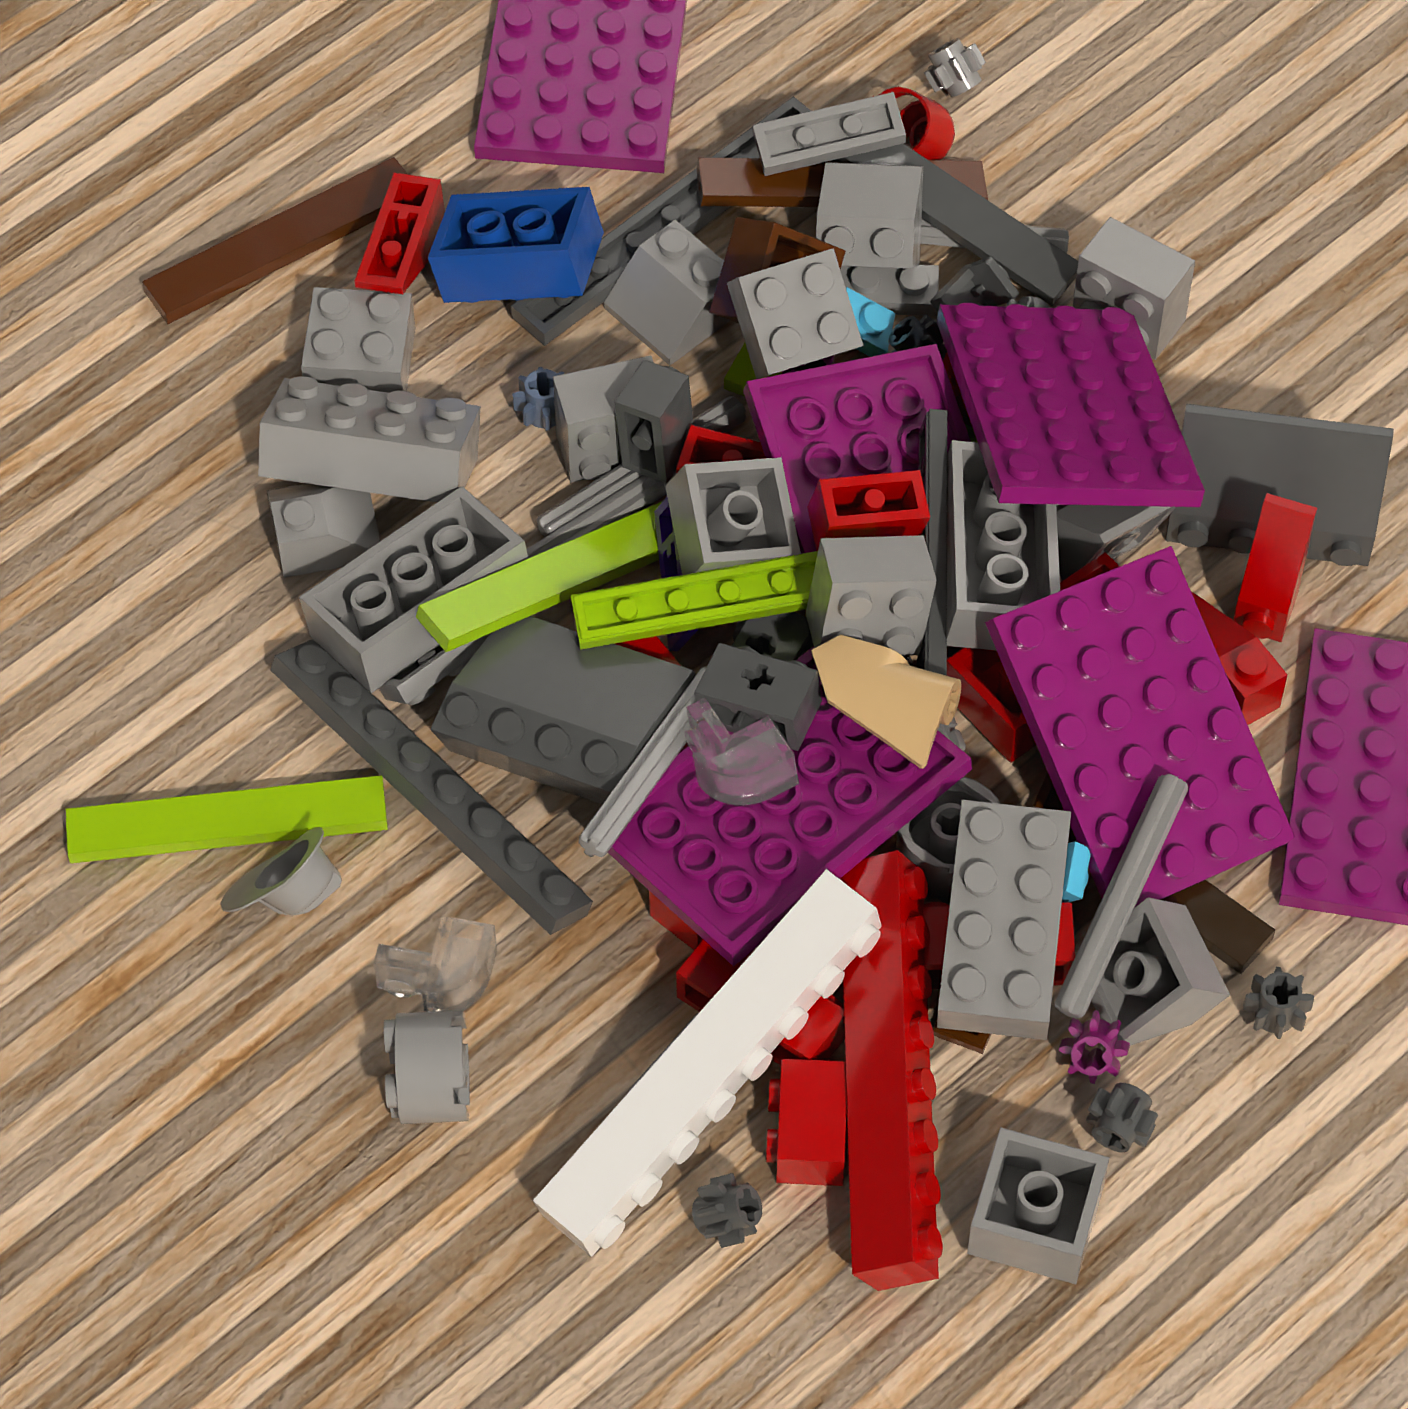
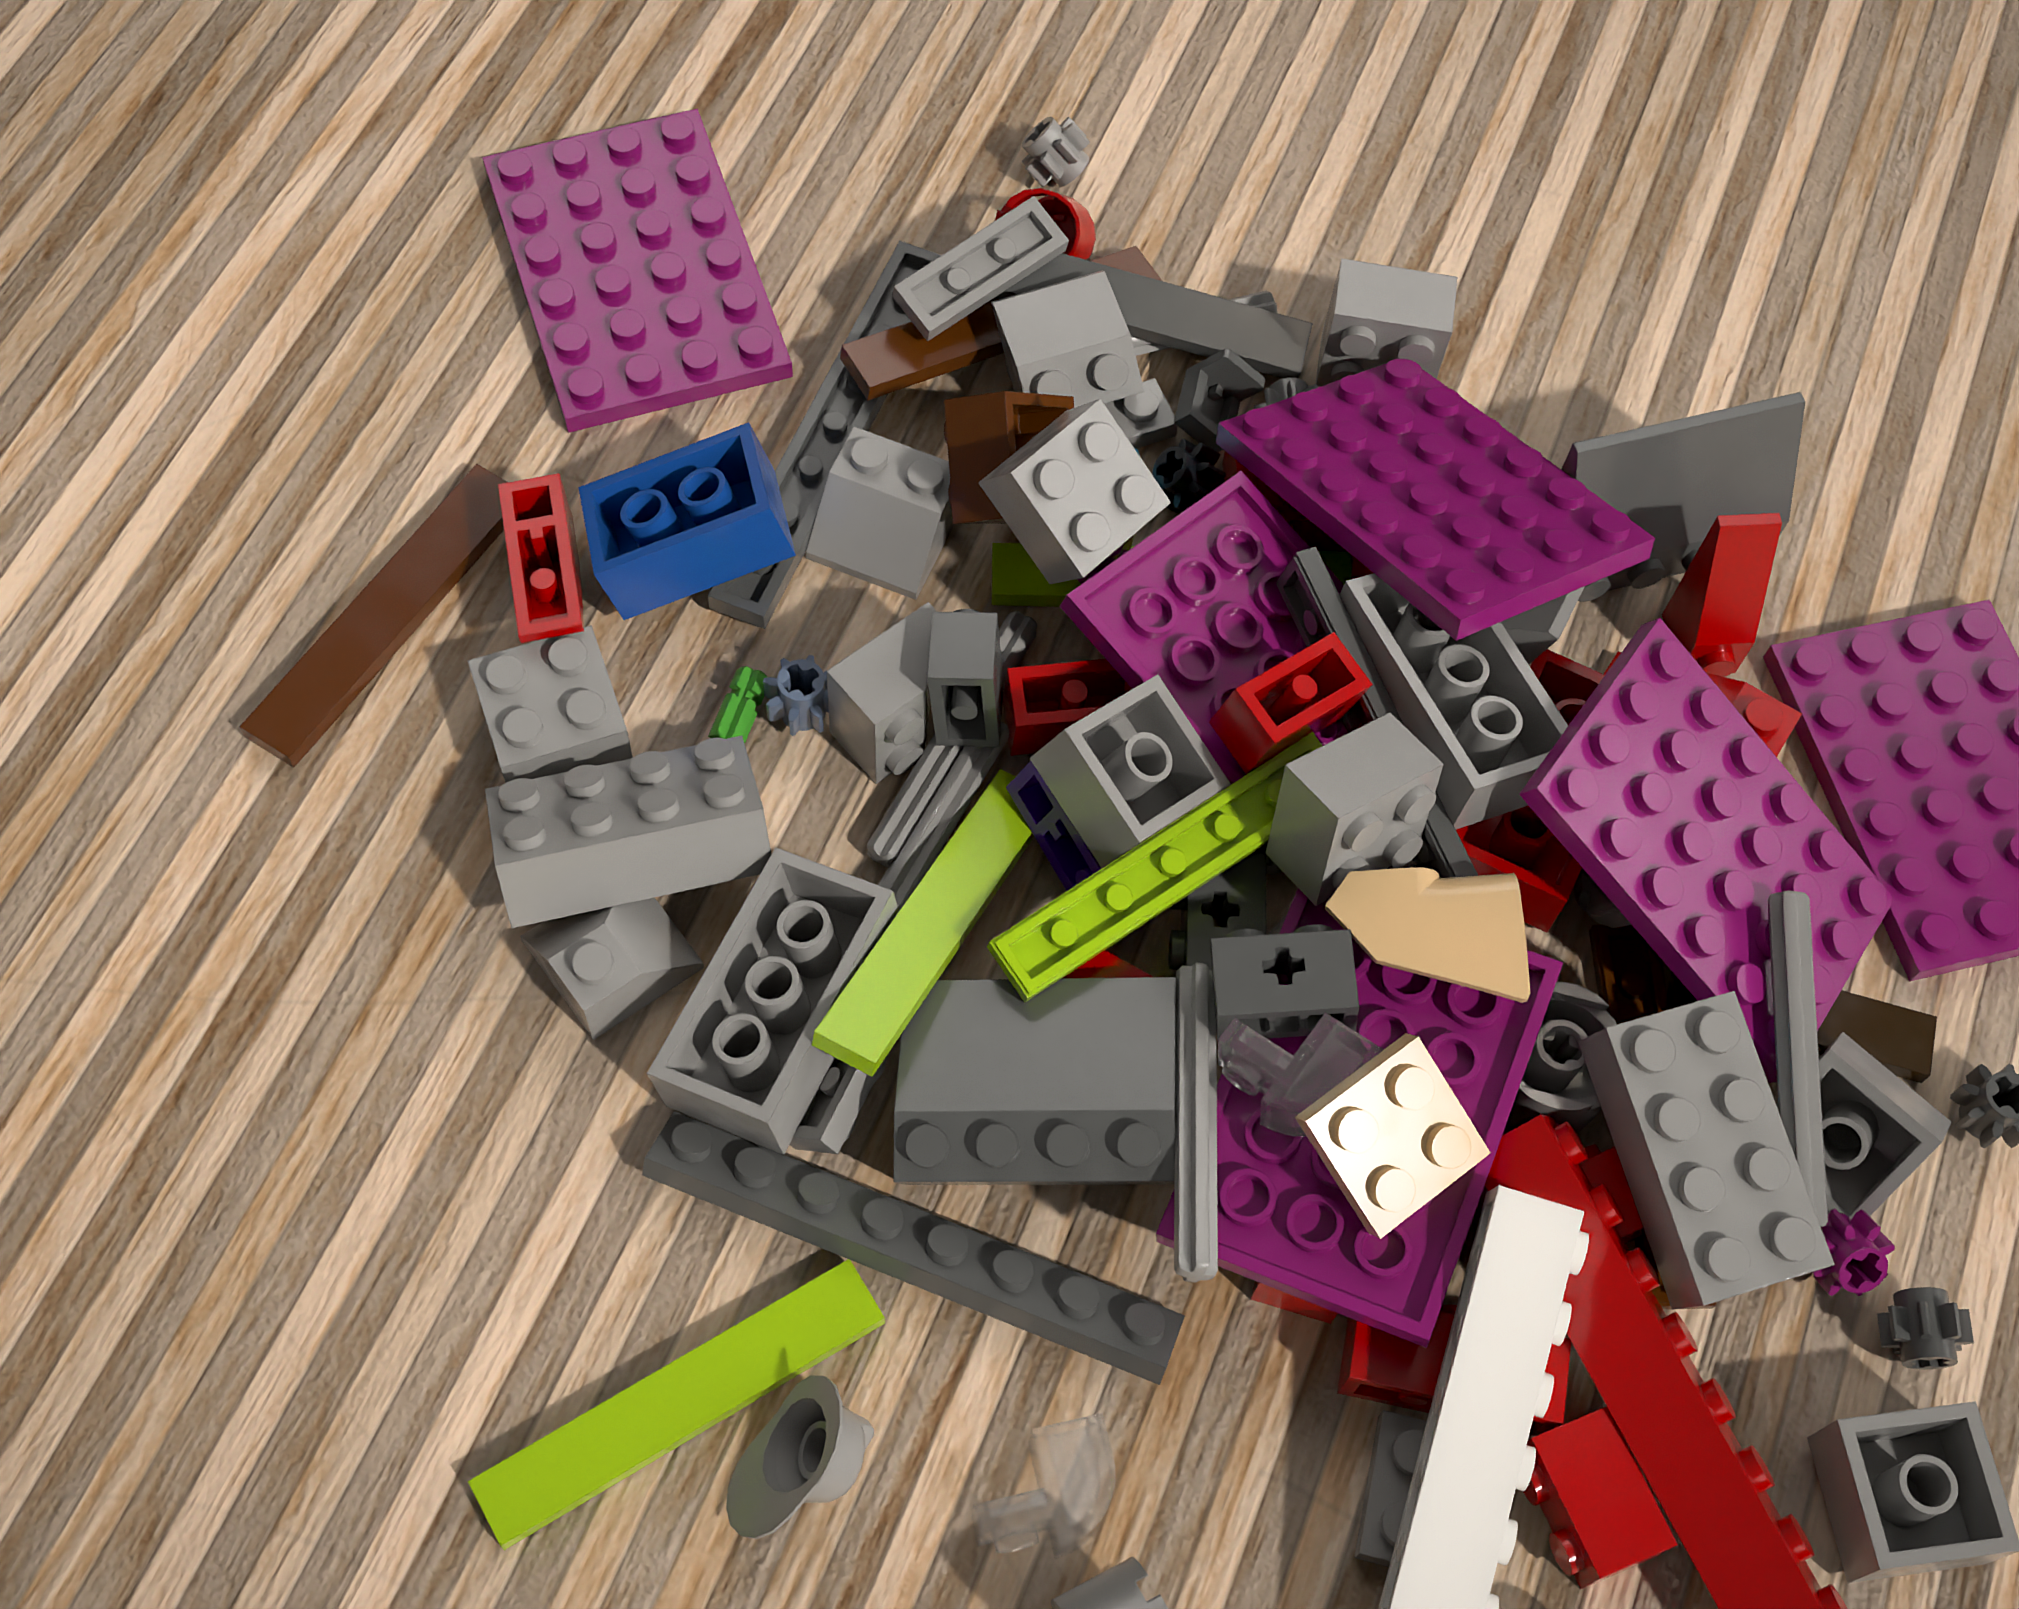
camera: 30 degrees left, 5 degrees up
none -> bright green axle [708,666,767,743]
none -> plate [1295,1033,1491,1239]

